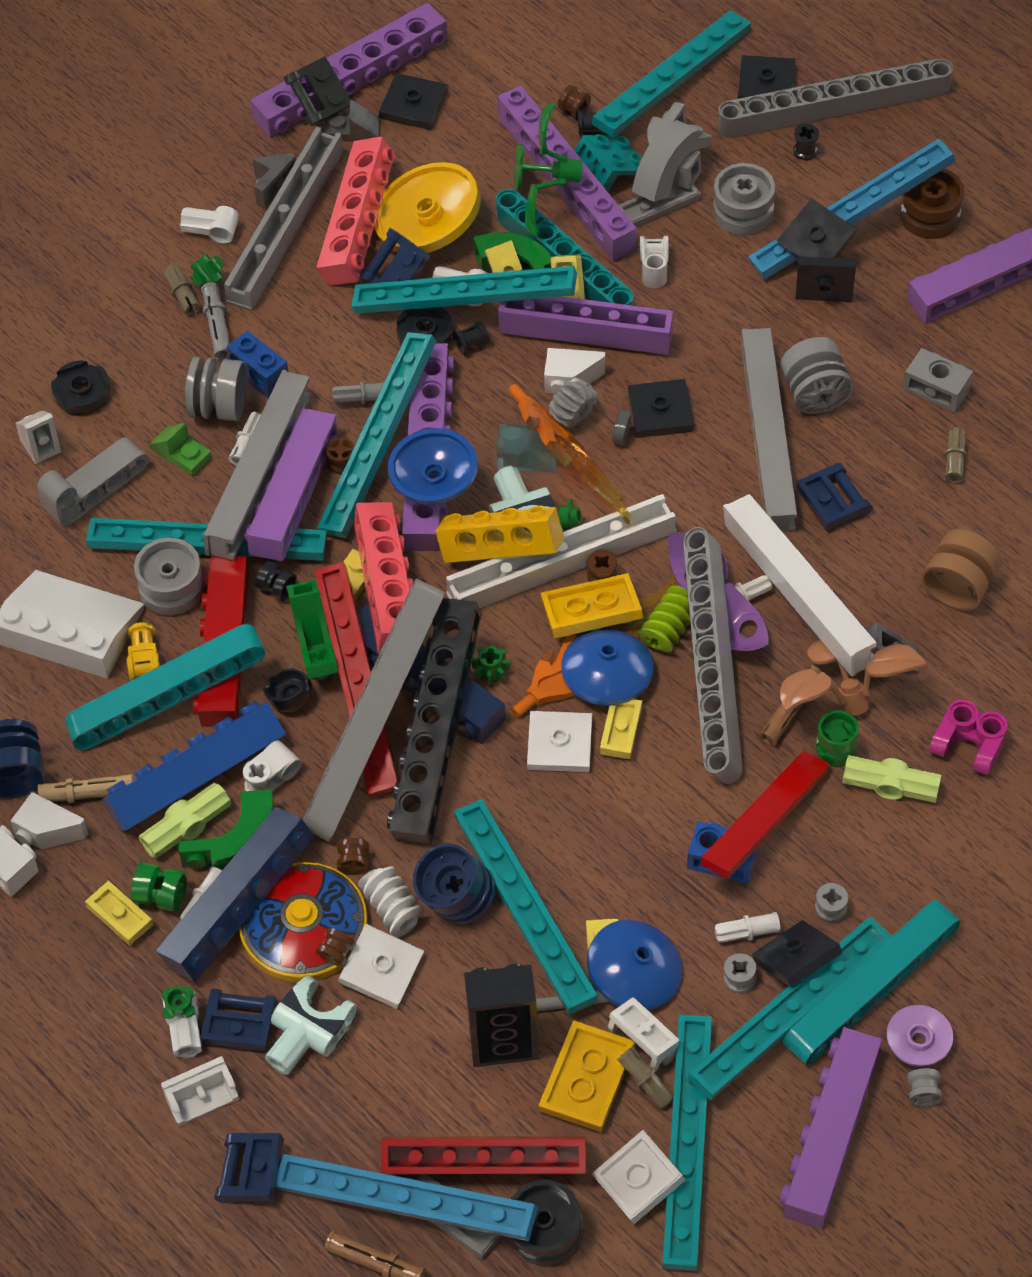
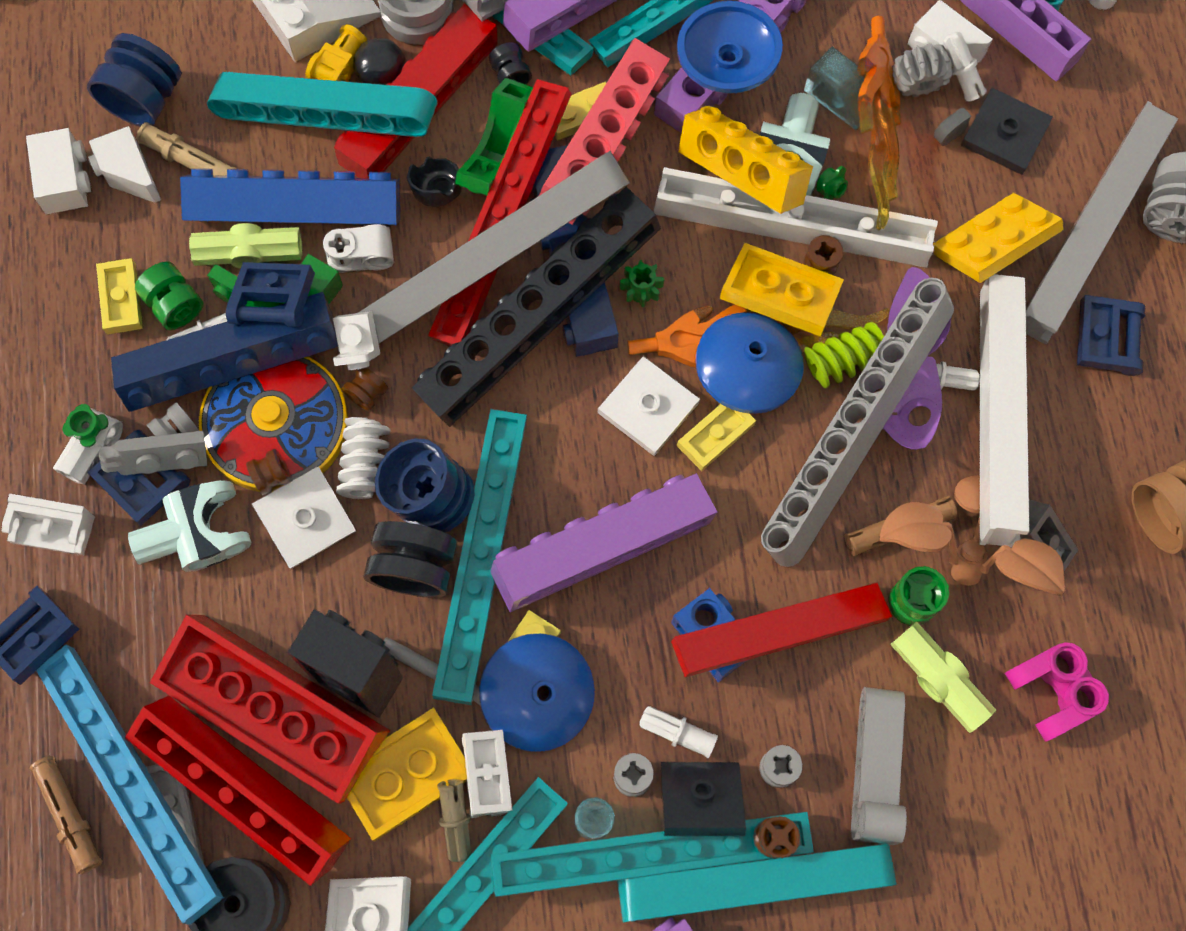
camera: 30 degrees right, 15 degrees up
none -> light grey hinge [99,431,207,475]
none -> light grey wheel [146,402,199,436]
none -> red arch [149,615,391,804]
none -> dark blue plate [226,262,315,327]
none -> white bracket [333,311,380,370]
none -> black hair [353,38,407,85]
none -> black wheel [363,521,457,598]
none -> medium lavender brick [490,473,717,612]
none -> clear light blue wheel [574,797,615,841]
none -> reddish brown wheel [753,816,800,858]
none -> light grey beam [851,687,907,845]
none -> yellow plate [933,193,1063,283]
none -> white axle [943,32,987,101]

